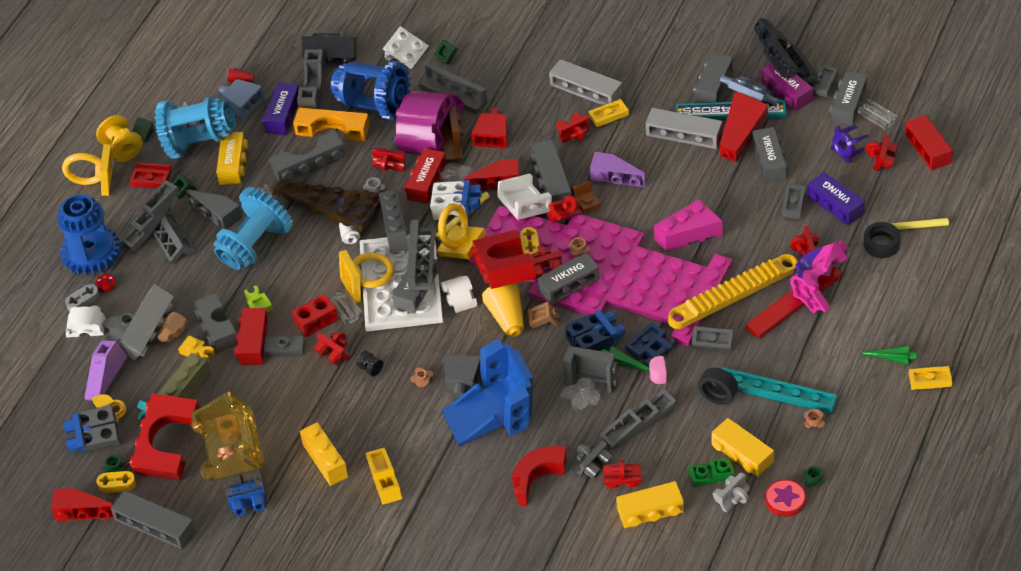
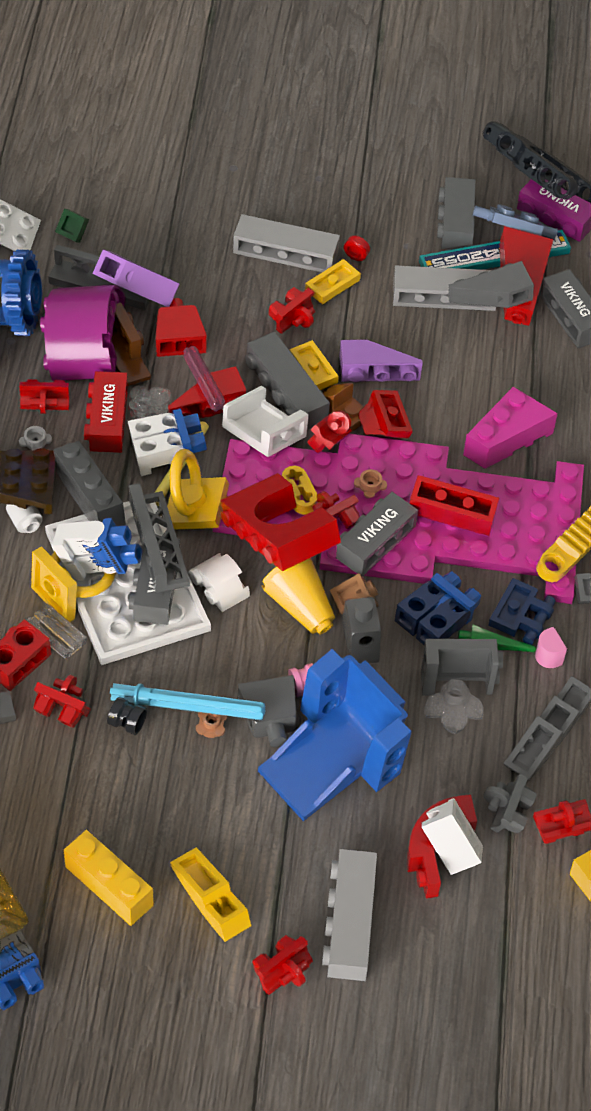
camera: 25 degrees left, 5 degrees up
none -> hips [52,518,143,581]
none -> medium lavender slope [92,249,180,307]
none -> medium azure axle [110,683,266,720]
none -> clear pink axle [183,346,225,411]
none -> red hips [252,935,313,995]
none -> yellow plate [290,340,339,390]
none -> light grey brick [322,849,377,981]
none -> dark grey torso [342,597,381,663]
none -> red tile [344,236,370,261]
none -> red slope [358,390,413,438]
none -> red brick [410,475,499,536]
none -> white hinge [422,798,483,875]
none -> dark grey slope [449,261,534,308]

